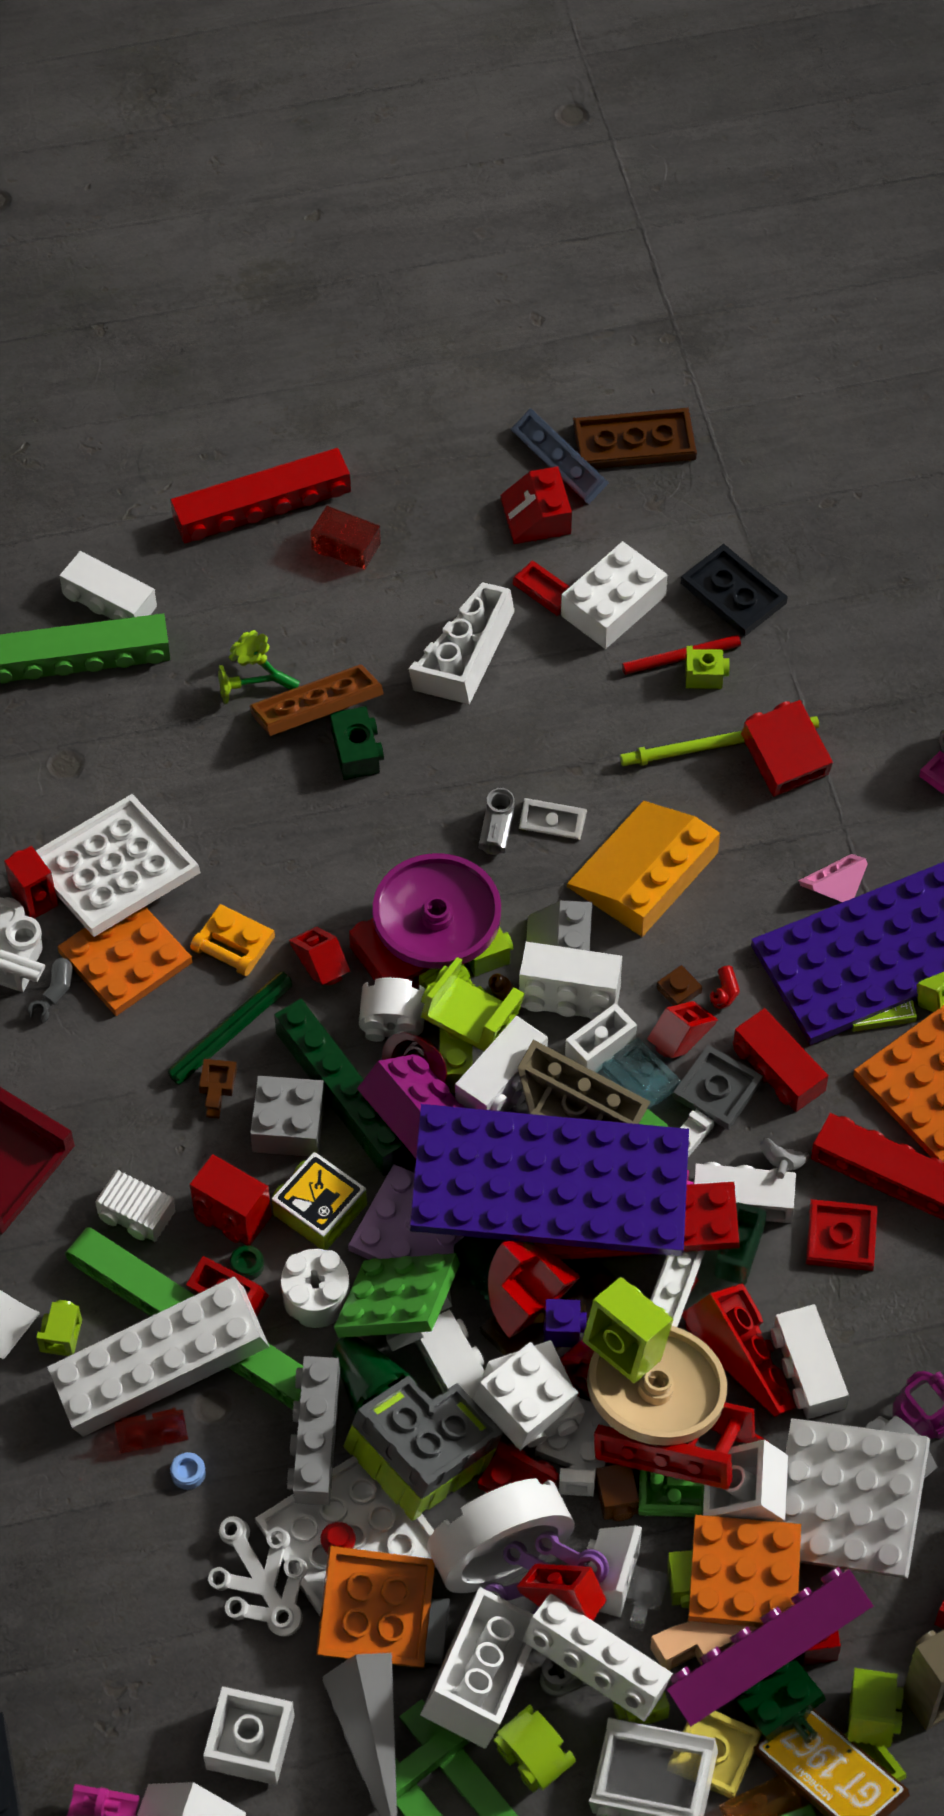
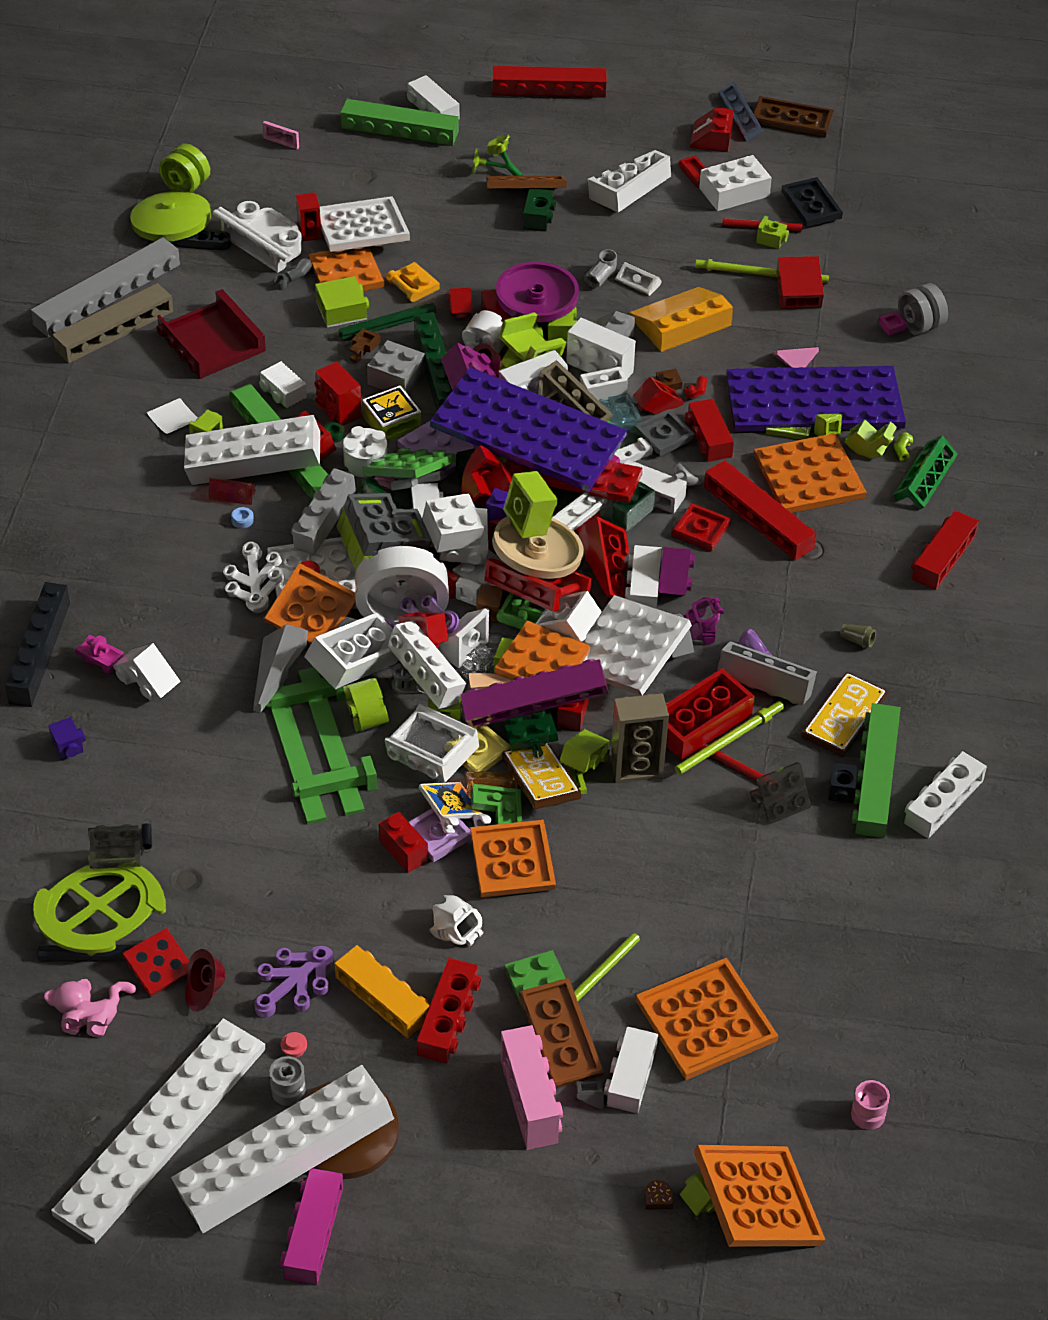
camera: 20 degrees right, 10 degrees down
white brick [203,1686,295,1785] -> none
clear red brick [310,506,381,570] -> none
none -> lime piece [315,276,370,328]
none -> magenta brick [658,546,695,595]

